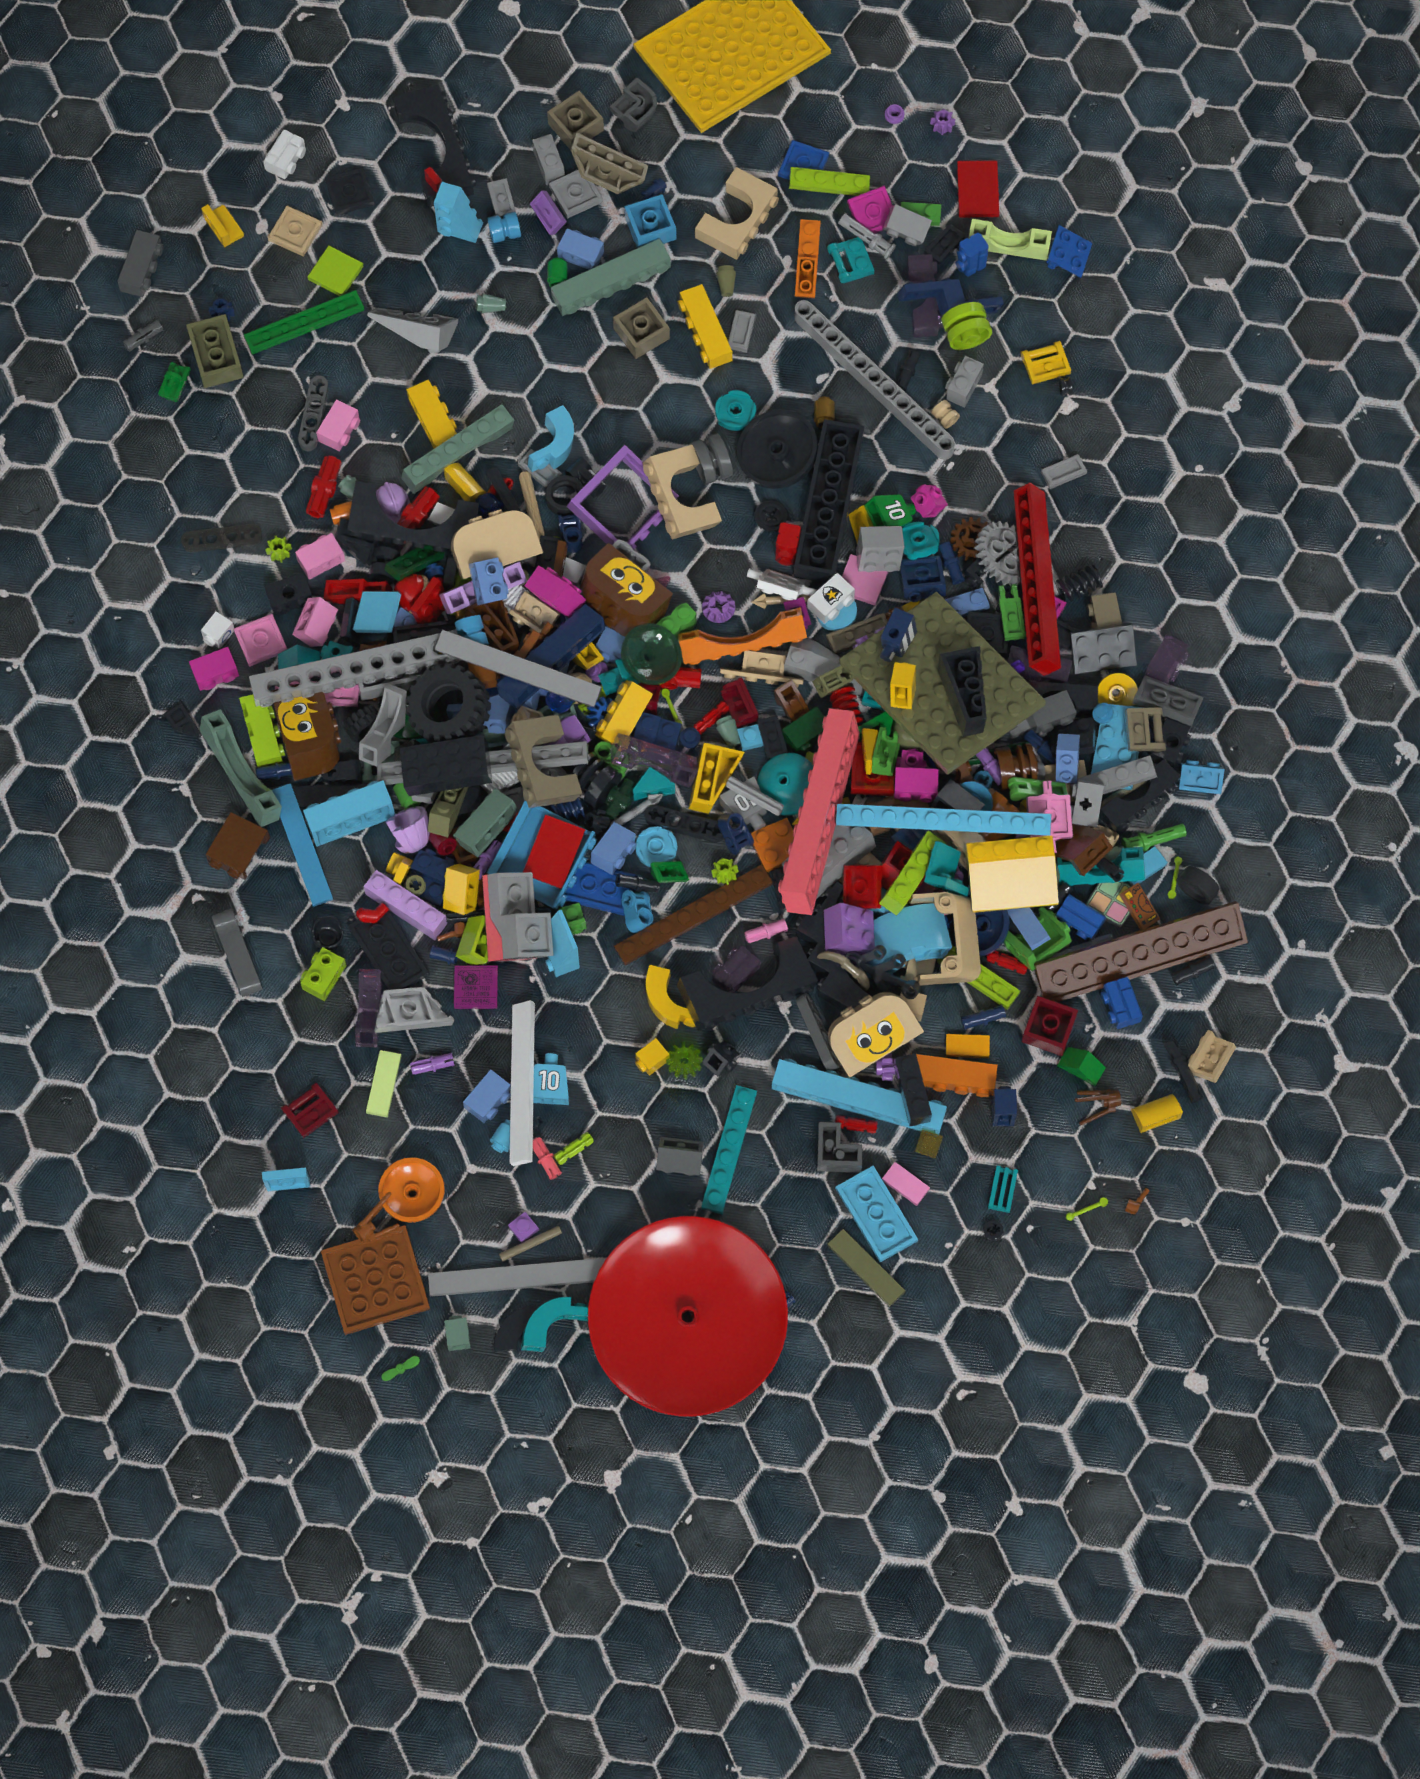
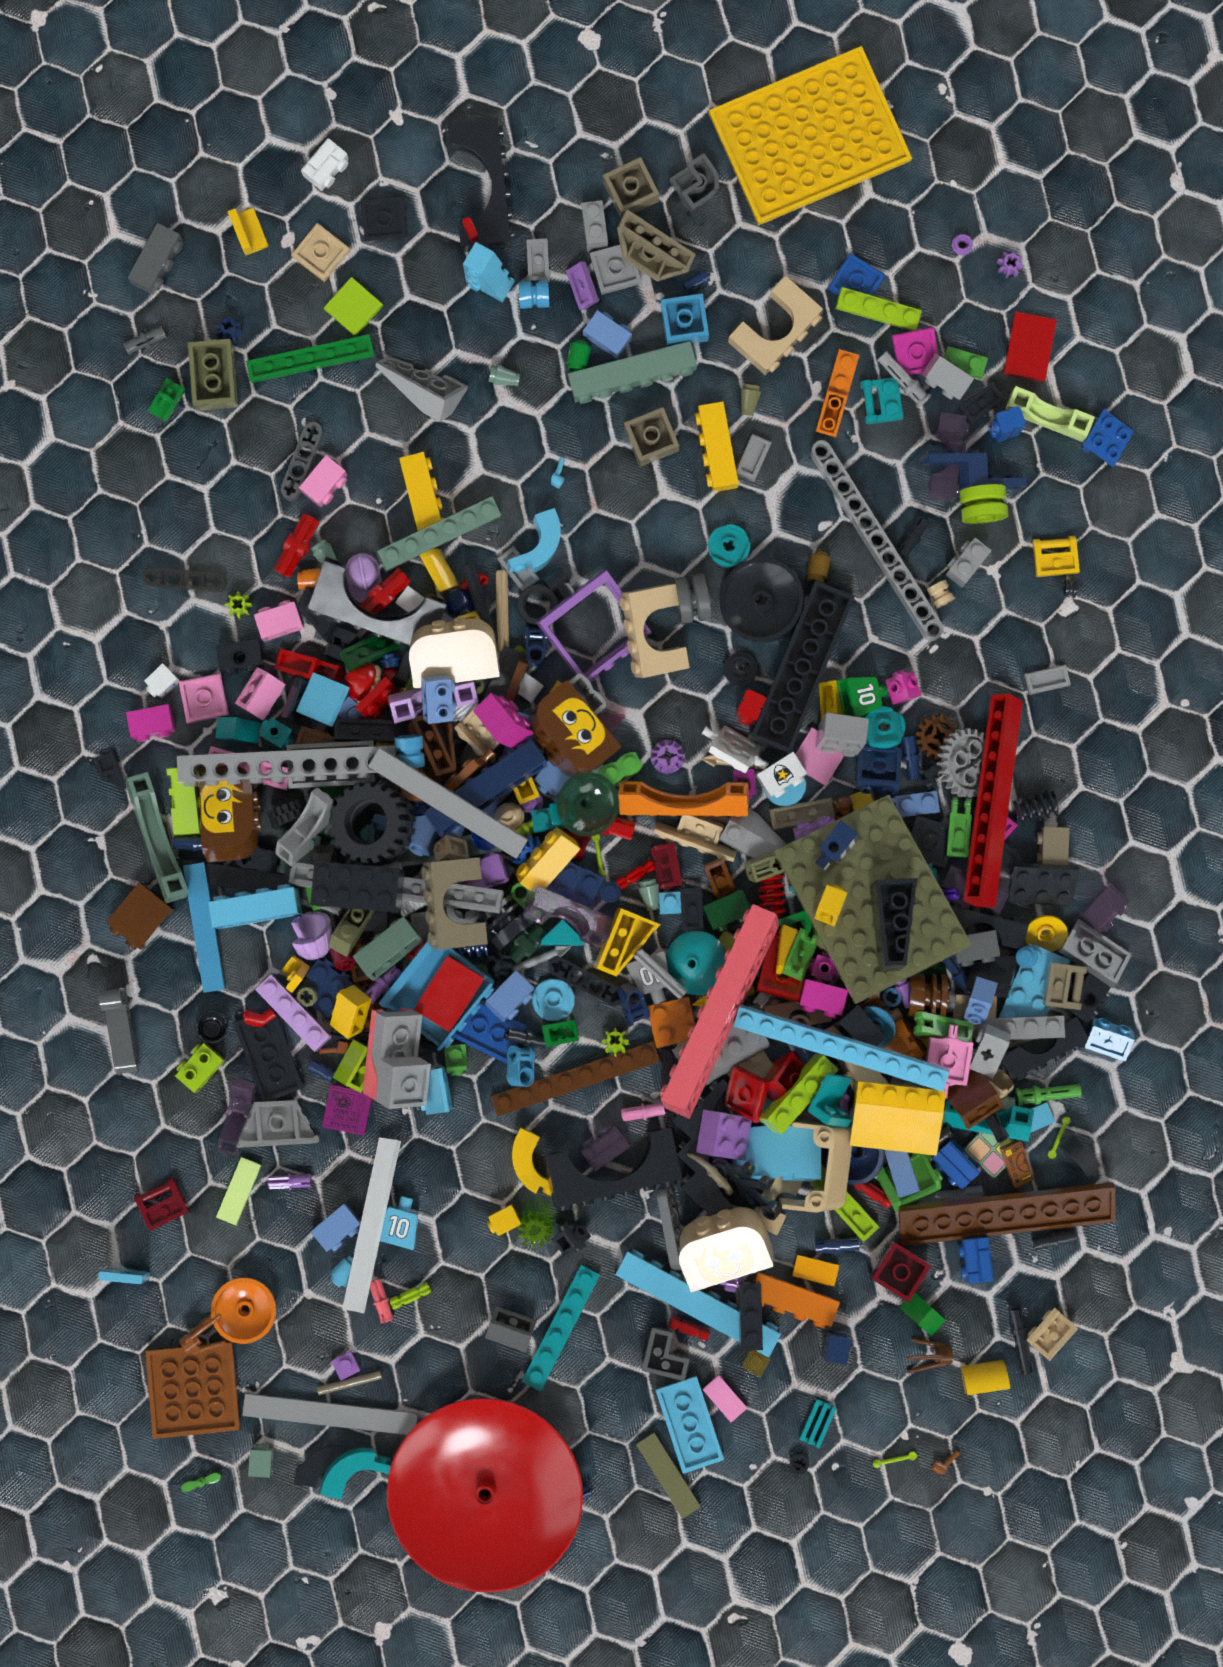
camera: 10 degrees right, 15 degrees up
none -> medium azure hand [551,458,565,489]

